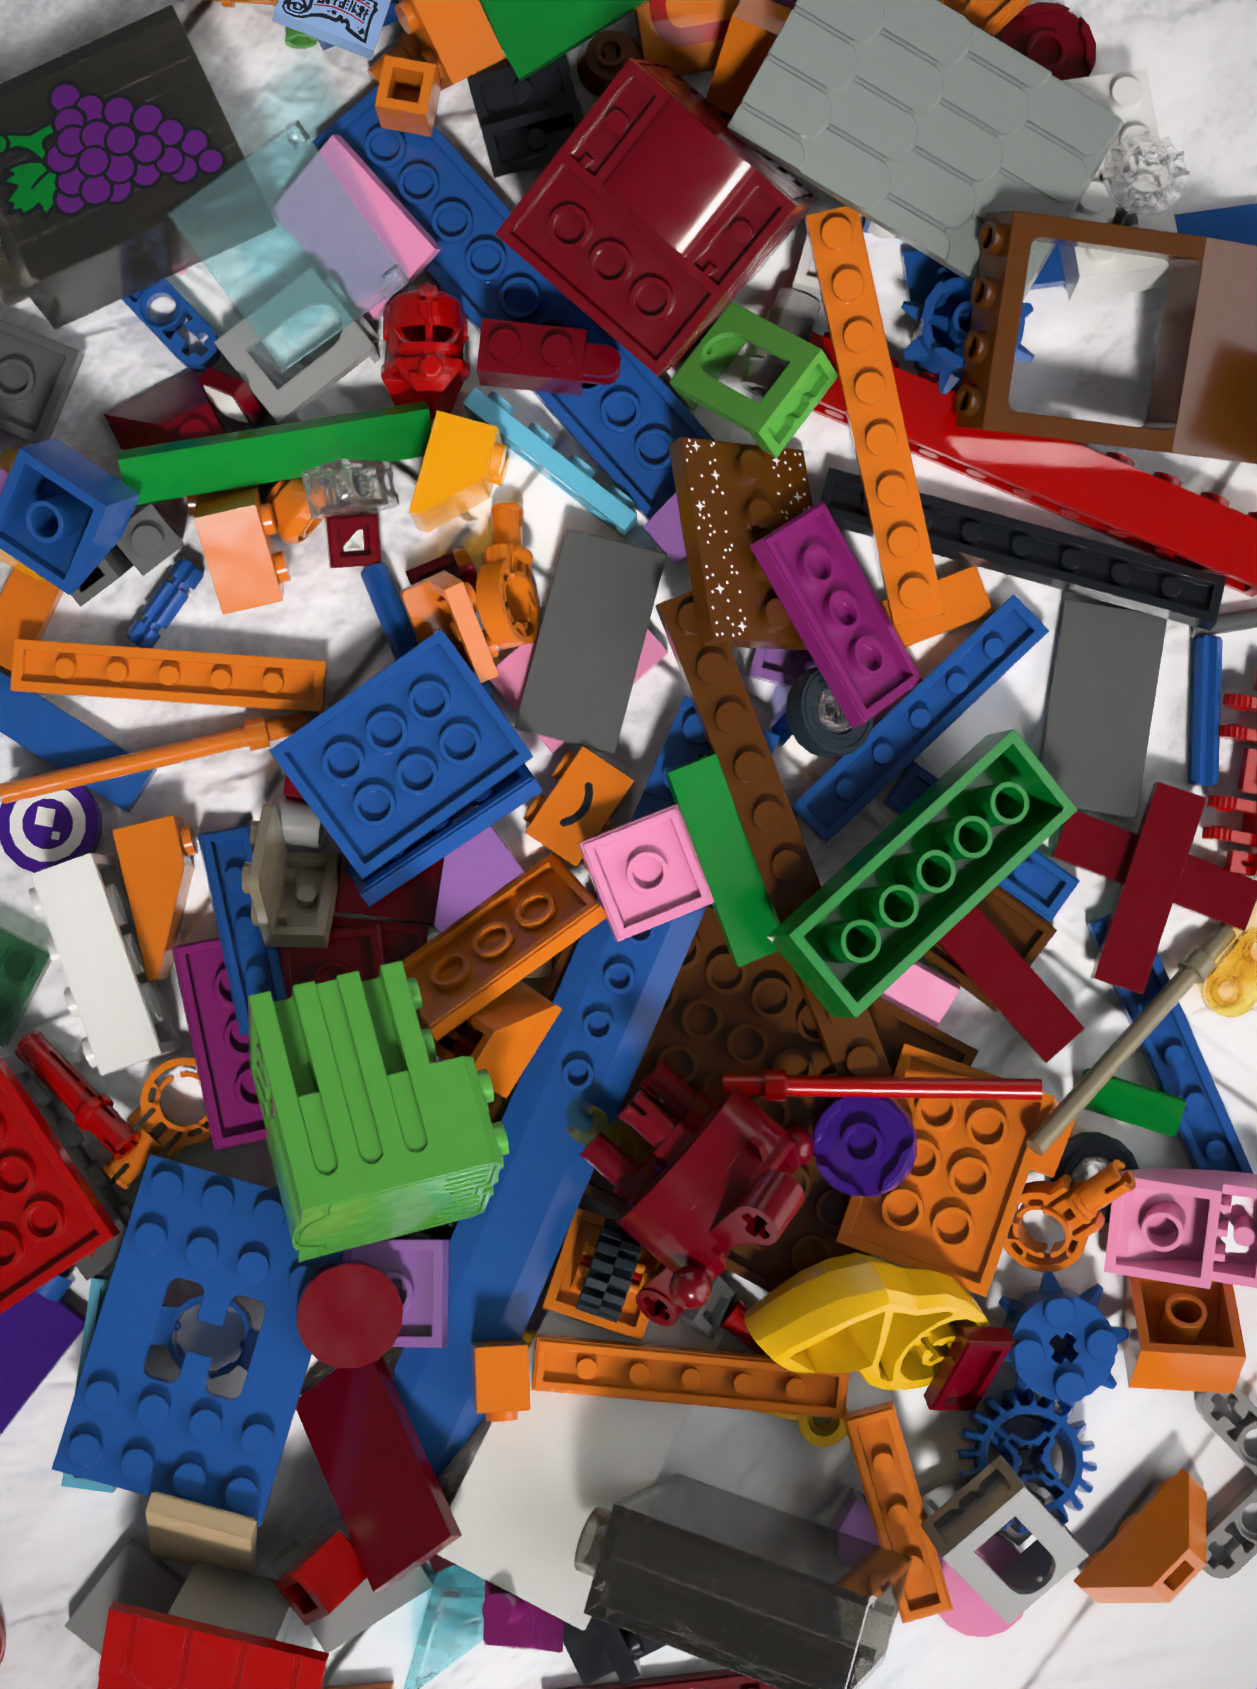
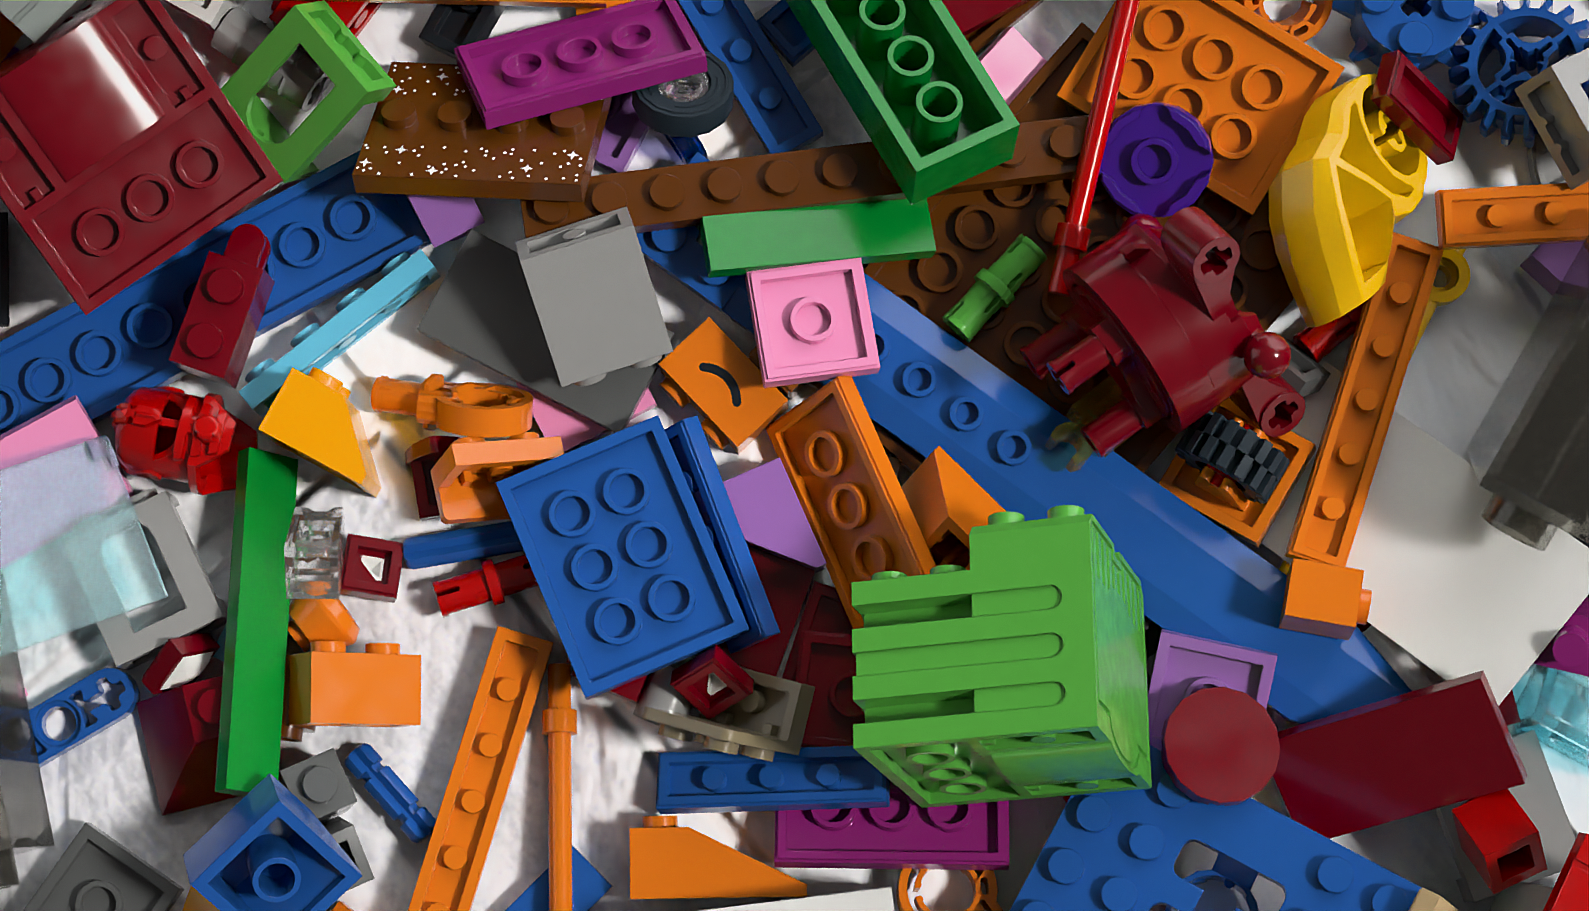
camera: 75 degrees left, 5 degrees down
none -> red pin [432,554,539,618]
none -> light grey panel [515,206,673,387]
none -> dark red tile [670,644,754,720]
none -> bright green pin [942,234,1047,343]

